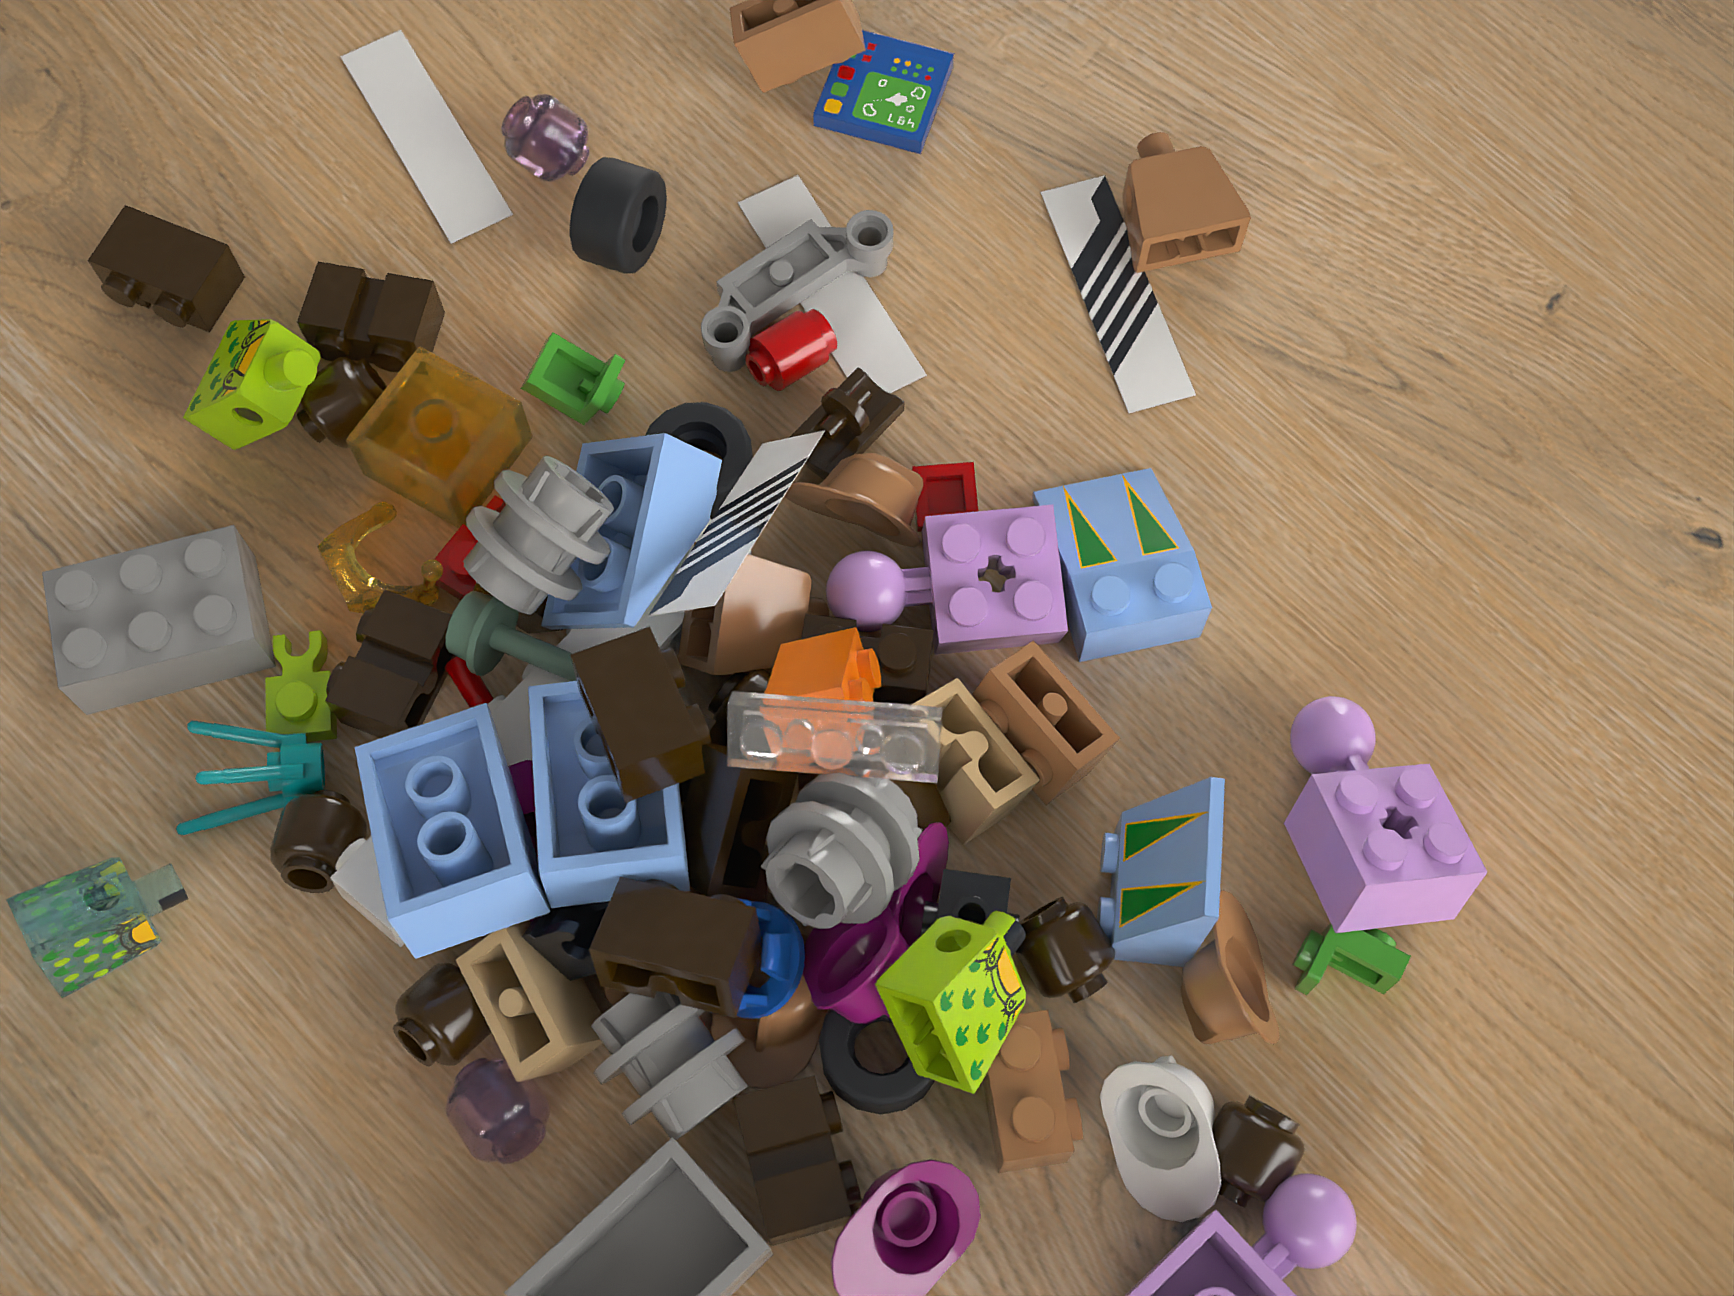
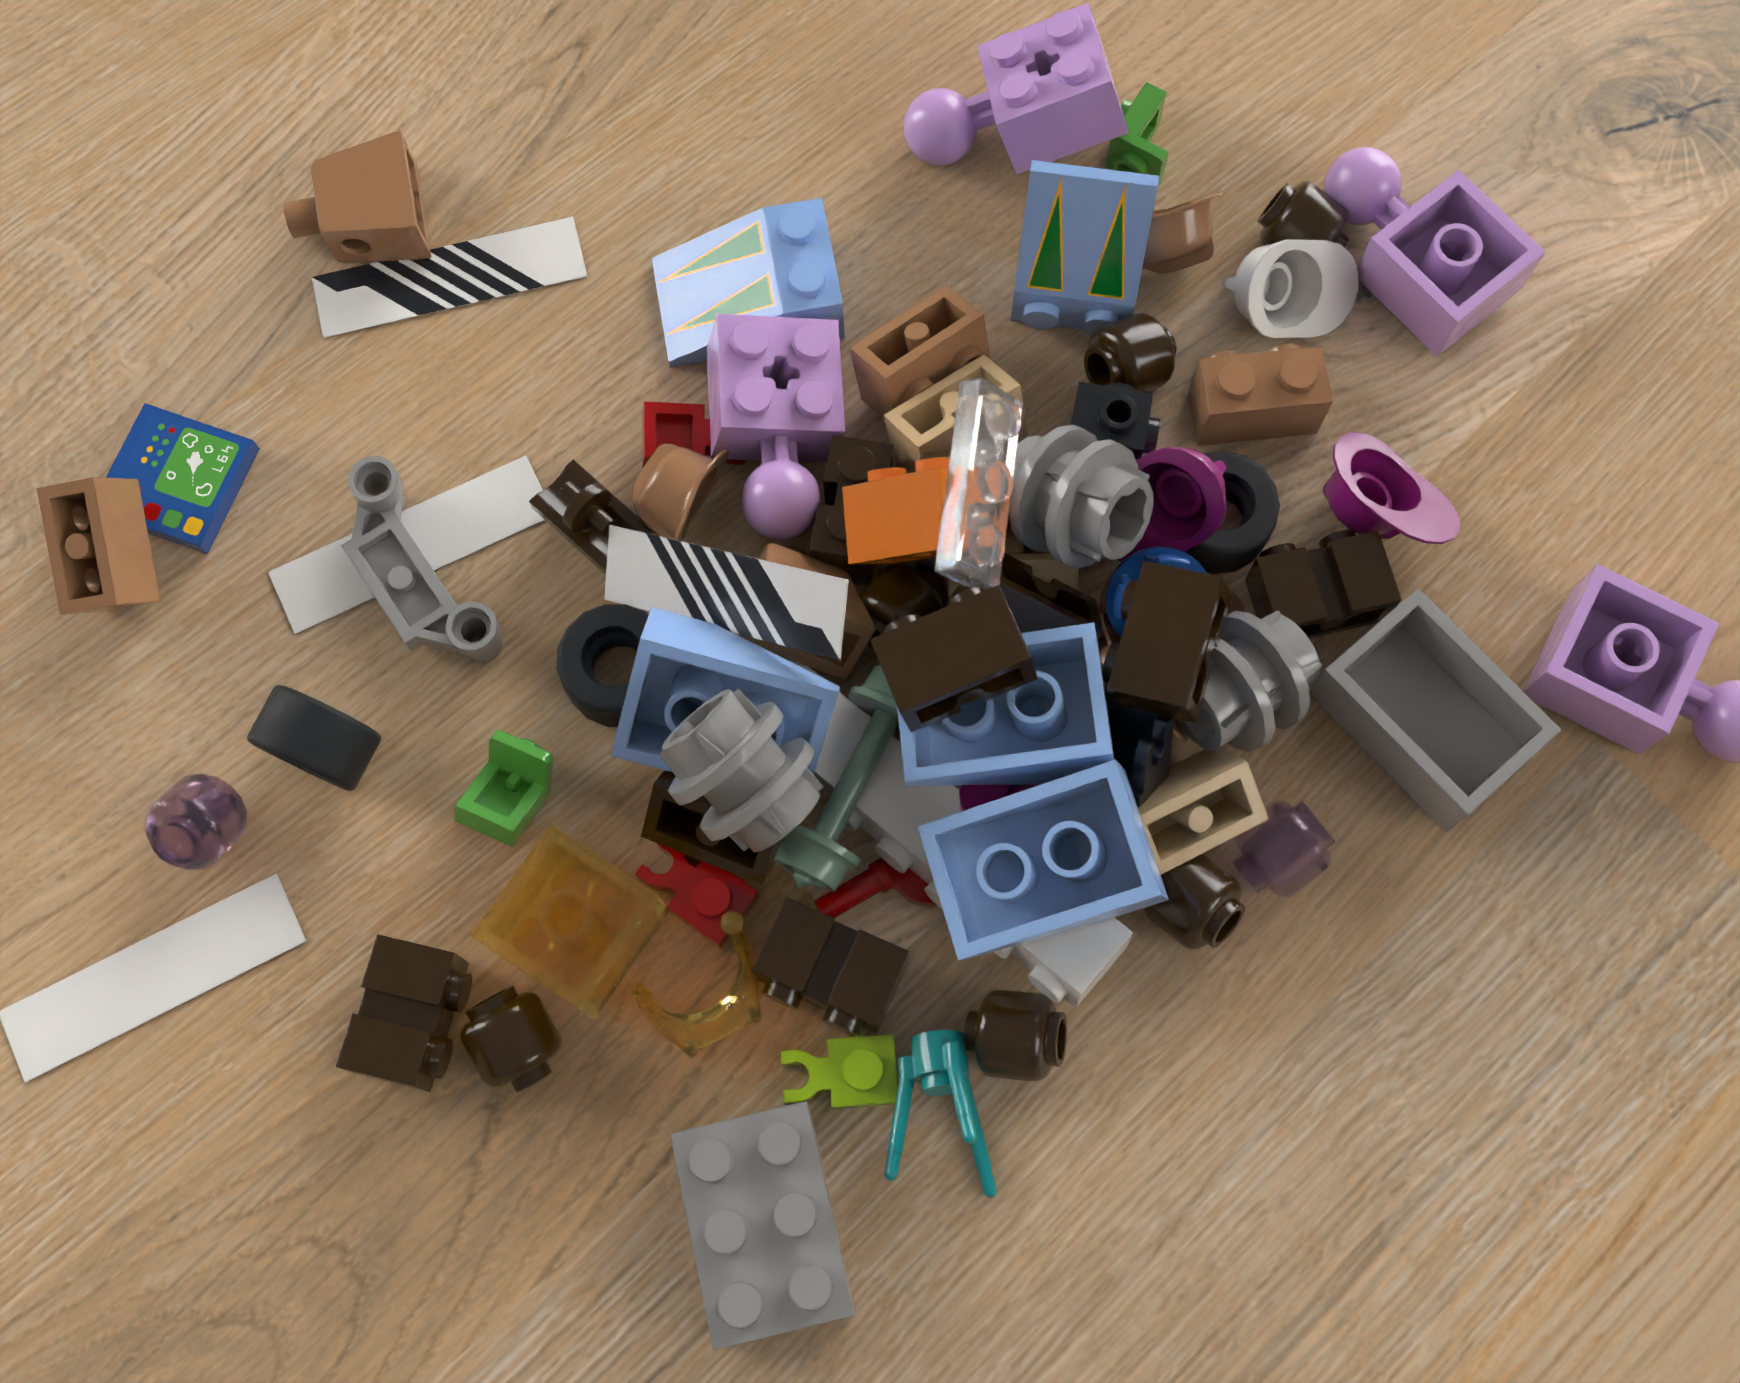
camera: 85 degrees left, 5 degrees up
clear light blue torso [6,857,189,998] -> none
dark brown brick [88,205,245,332] -> none
lime torso [183,319,321,450] -> none
red brick [745,309,837,391] -> none
lime torso [875,911,1026,1094] -> none

